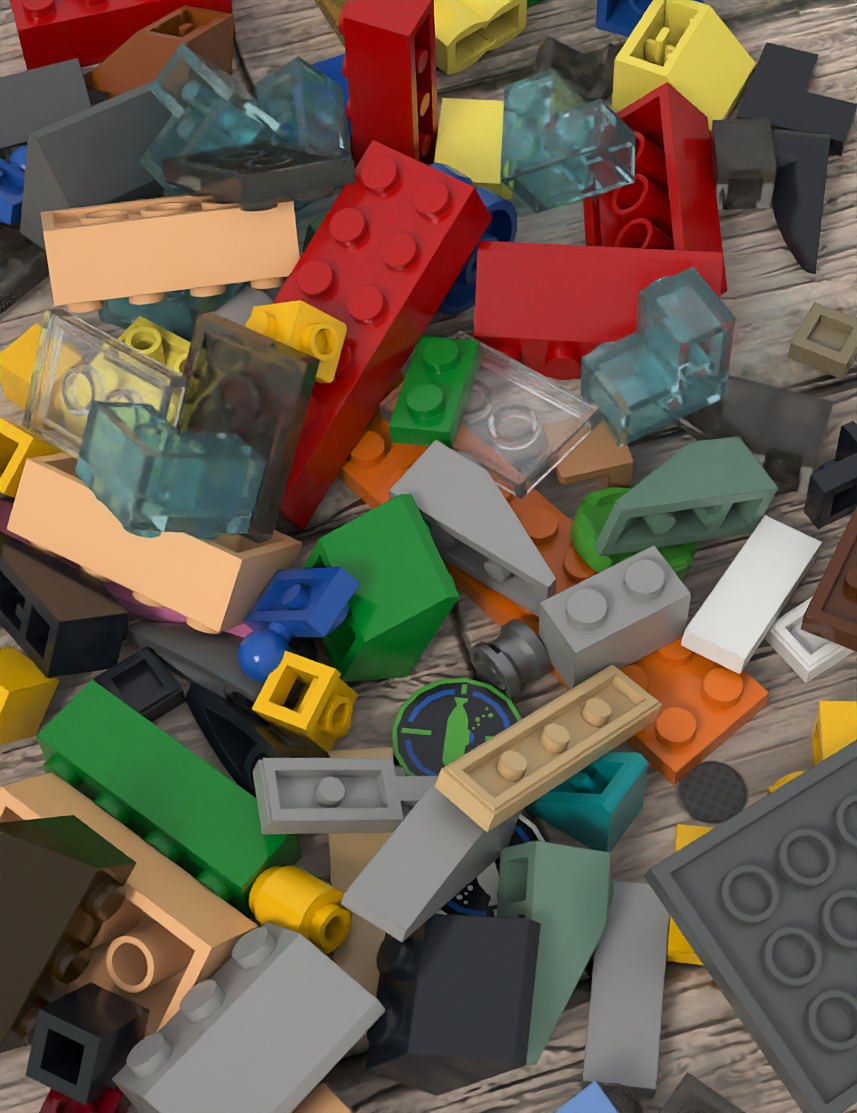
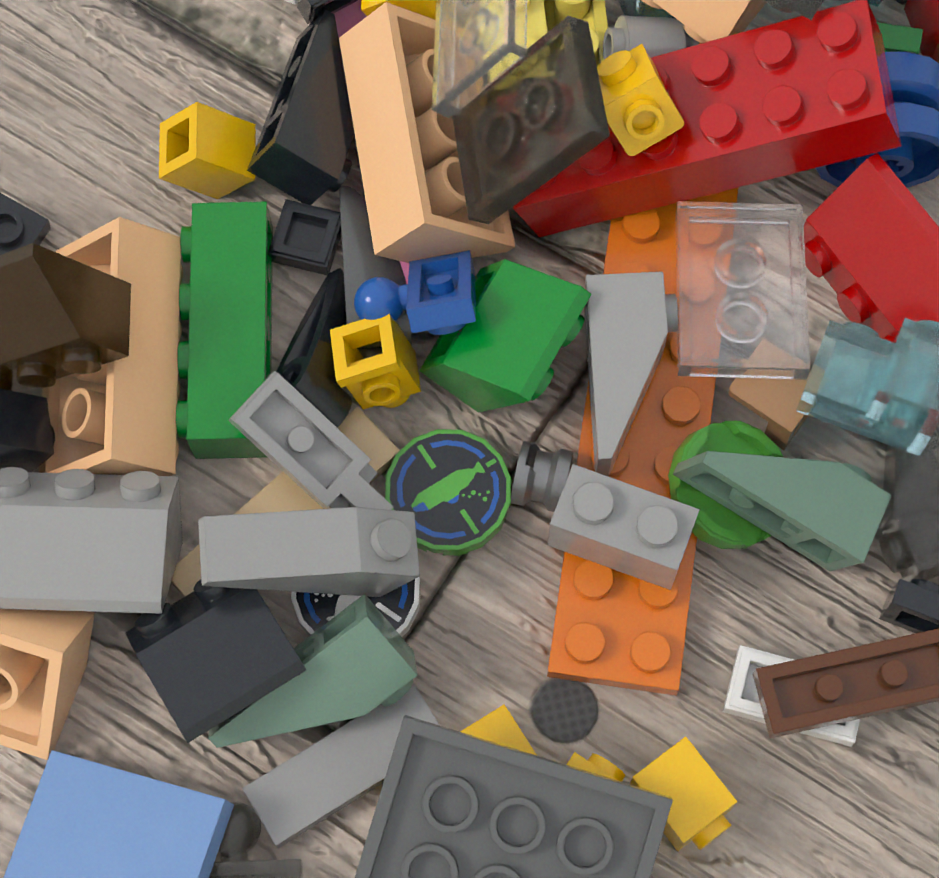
camera: 50 degrees right, 15 degrees up
clear light blue brick [75,400,266,539] -> none
yellow brick [249,865,353,955] -> none
green plate [388,336,482,449] -> none
tan tile [434,664,662,832] -> none
teal slope [525,752,648,852] -> none
white tile [680,515,822,674] -> none

